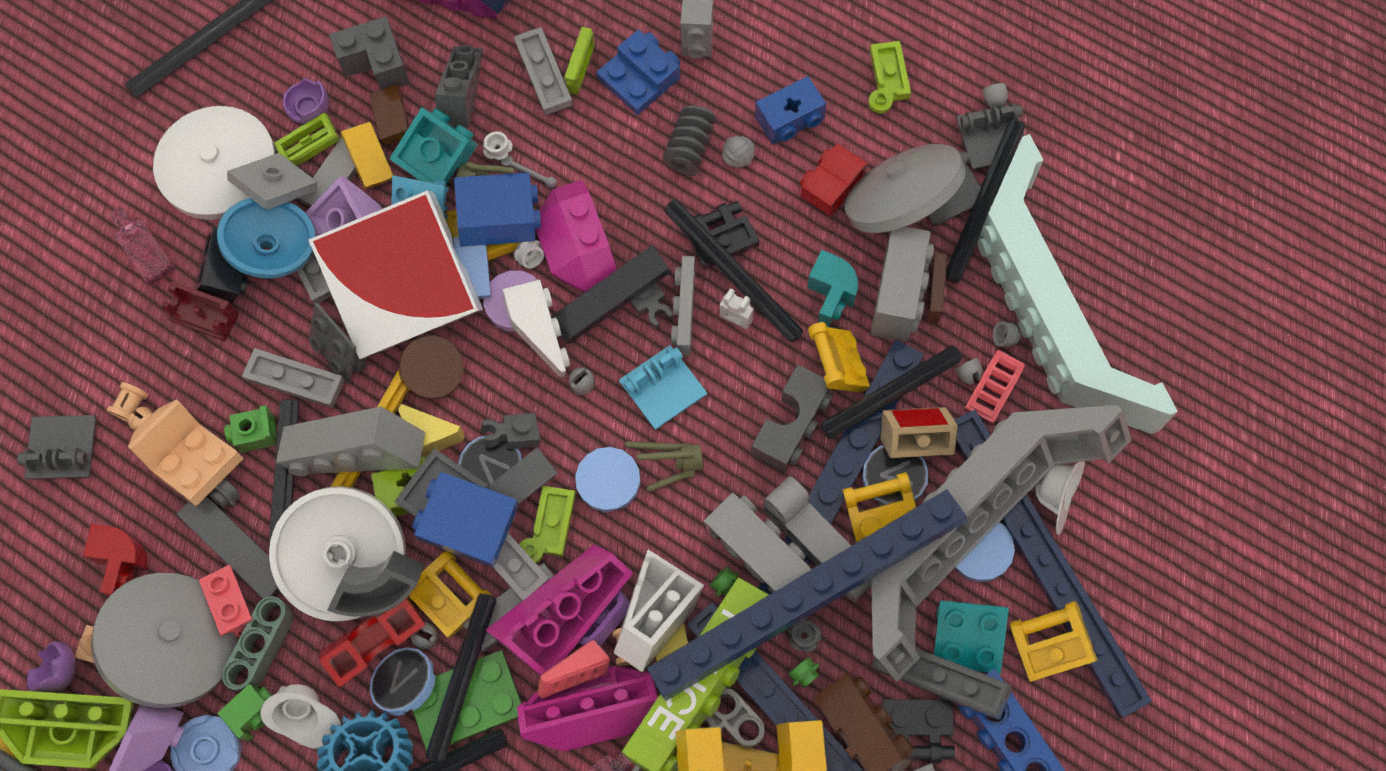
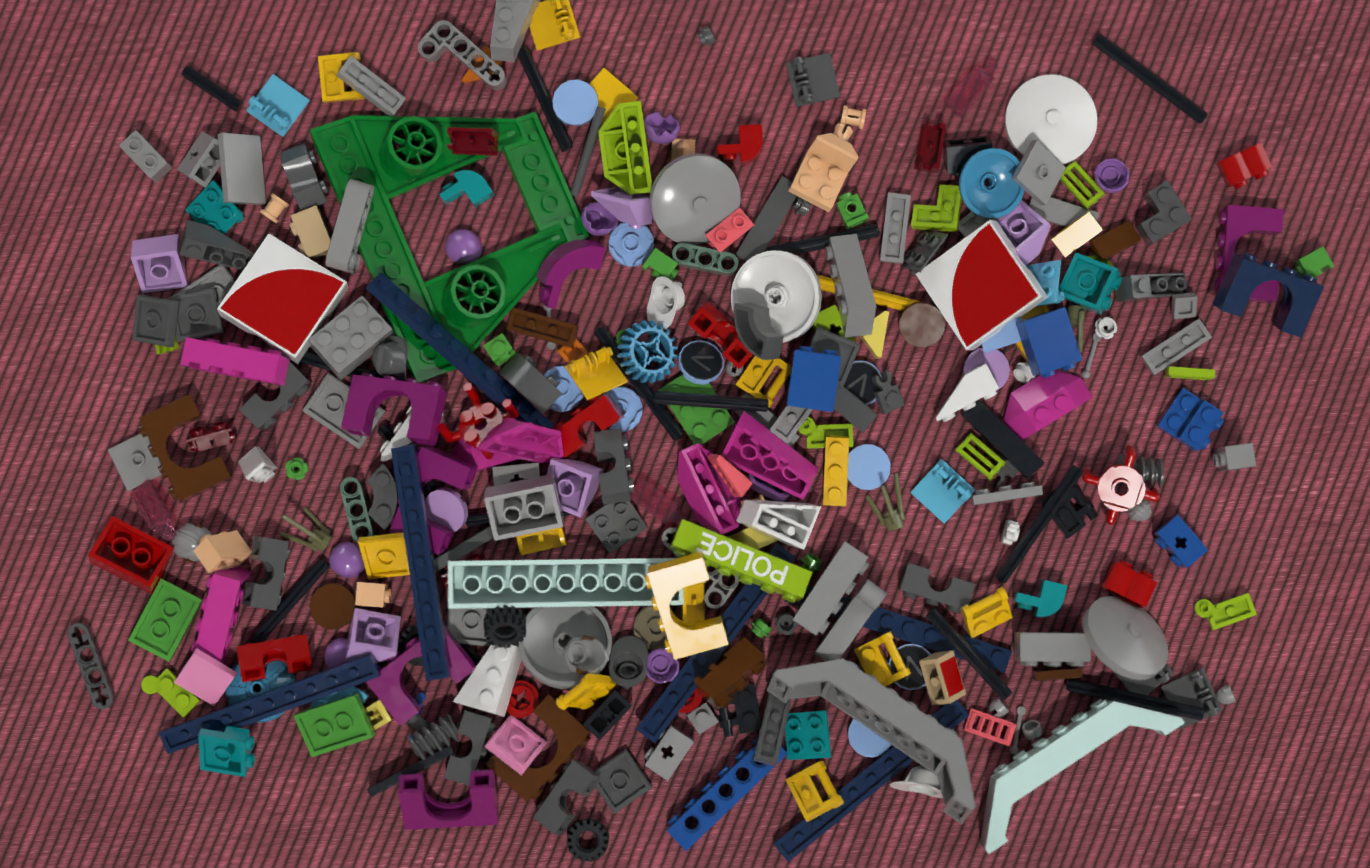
camera: 75 degrees right, 15 degrees up
light grey hinge [569,368,595,395] -> none
dark blue plate [647,489,967,701] -> none
none -> yellow plate [823,435,850,506]
none -> lime plate [911,185,962,232]
none -> lime tile [956,433,1006,481]
none -> light grey hinge [1009,707,1026,755]
none -> plate [1082,445,1160,525]
none -> light grey plate [1171,292,1198,319]

